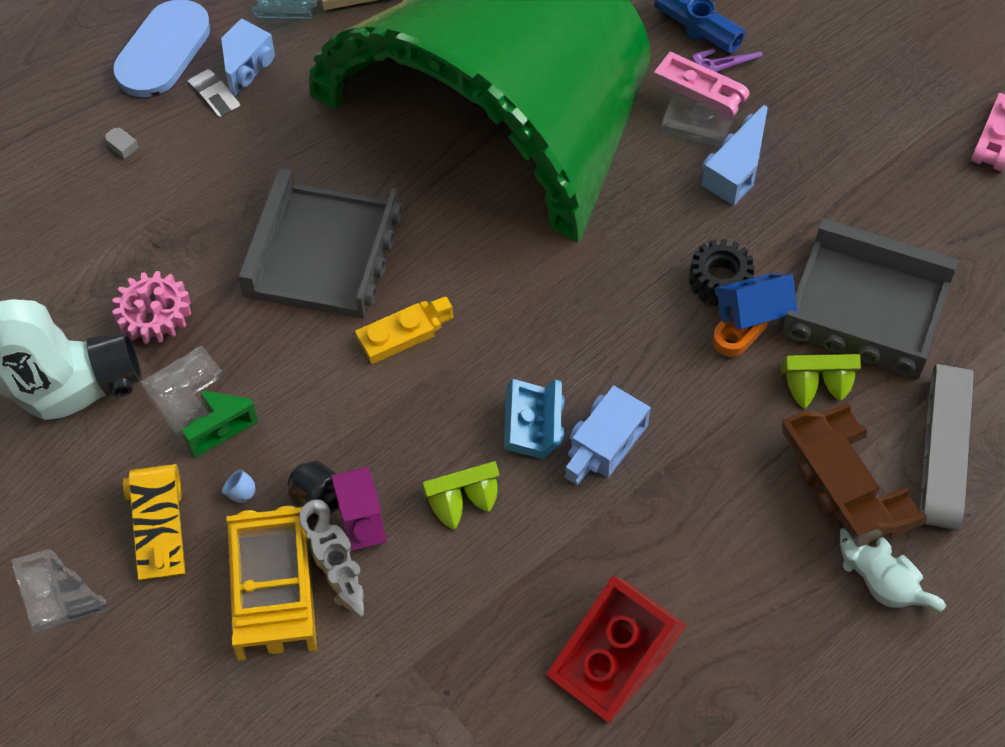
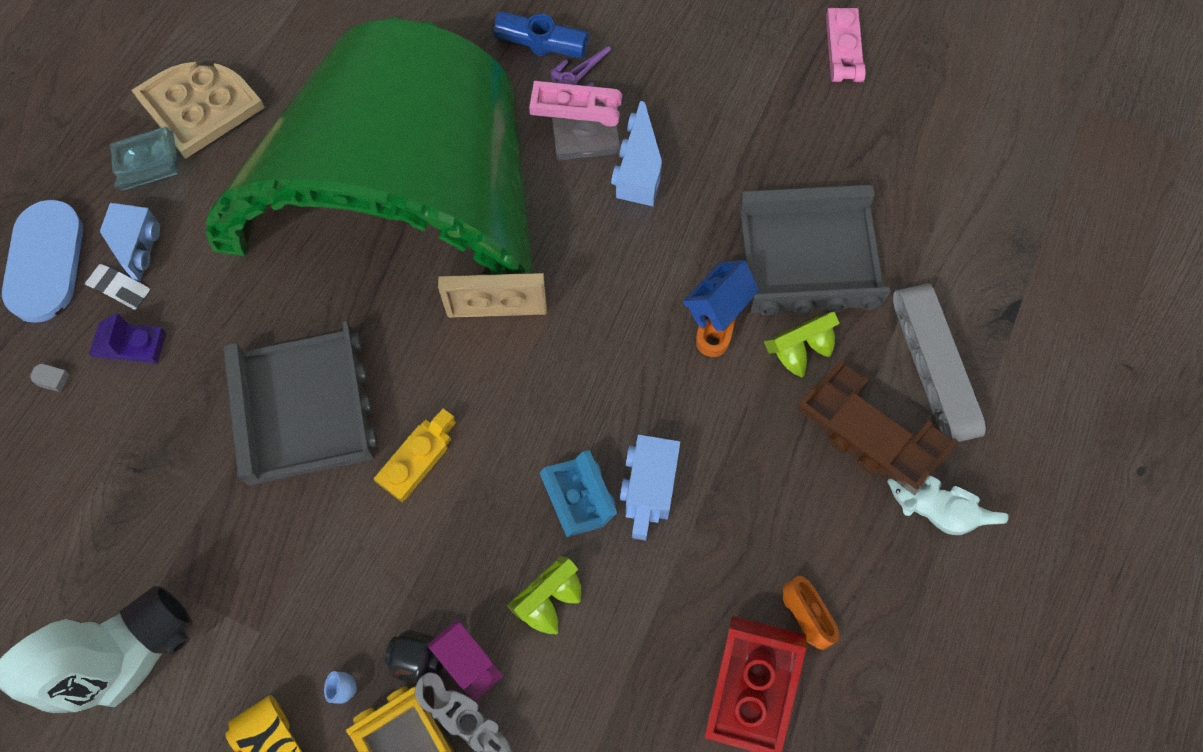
camera: 25 degrees left, 10 degrees up
bright pink gear [112,271,191,344] -> none
clear plate [140,345,223,439] -> none
green slope [182,391,258,458] -> none
black tyre [689,239,755,306] -> none
none -> dark purple slope [89,314,166,364]
none -> tan tile [438,273,547,318]
none -> orange plate [783,576,840,650]

